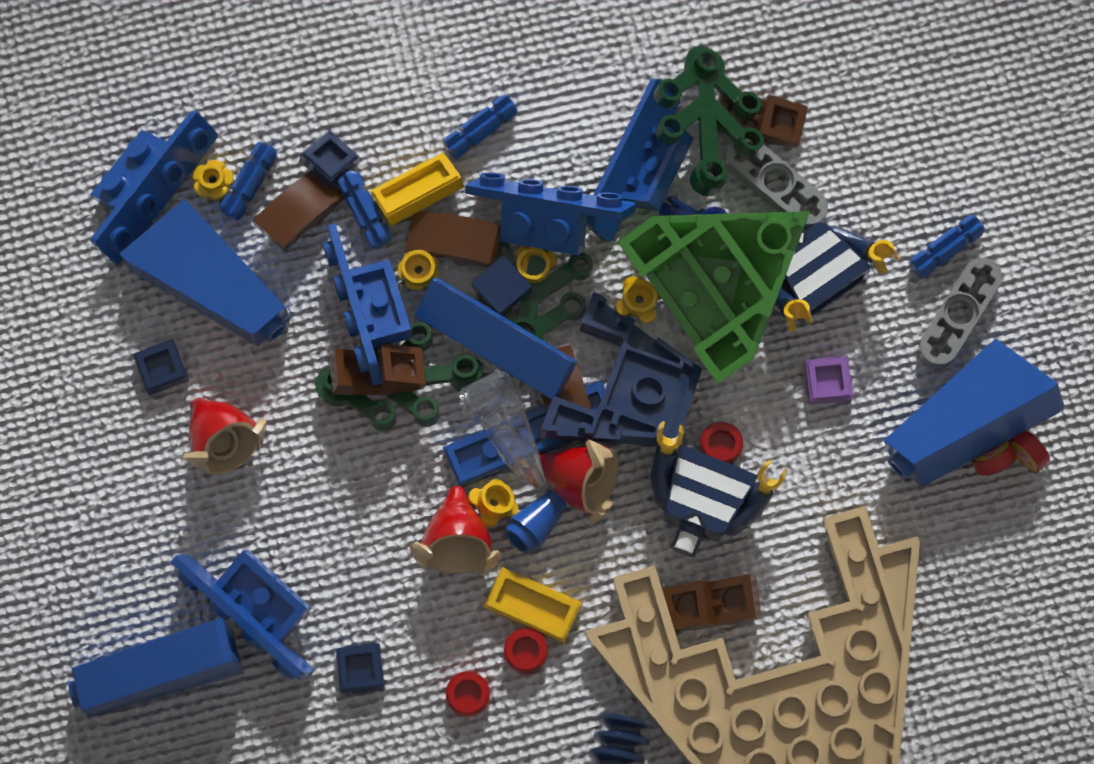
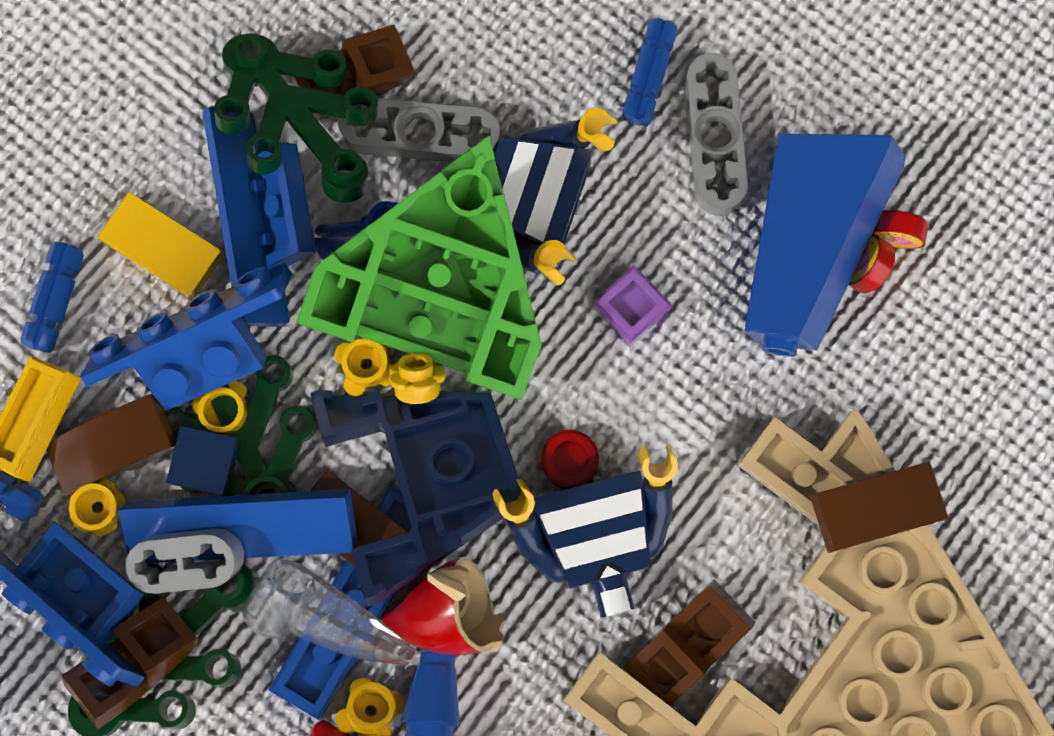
camera: 35 degrees left, 5 degrees up
none -> yellow tile [96,192,225,300]
none -> light grey beam [126,528,244,594]
none -> yellow plate [389,353,446,404]
none -> reddish brown slope [810,462,949,553]

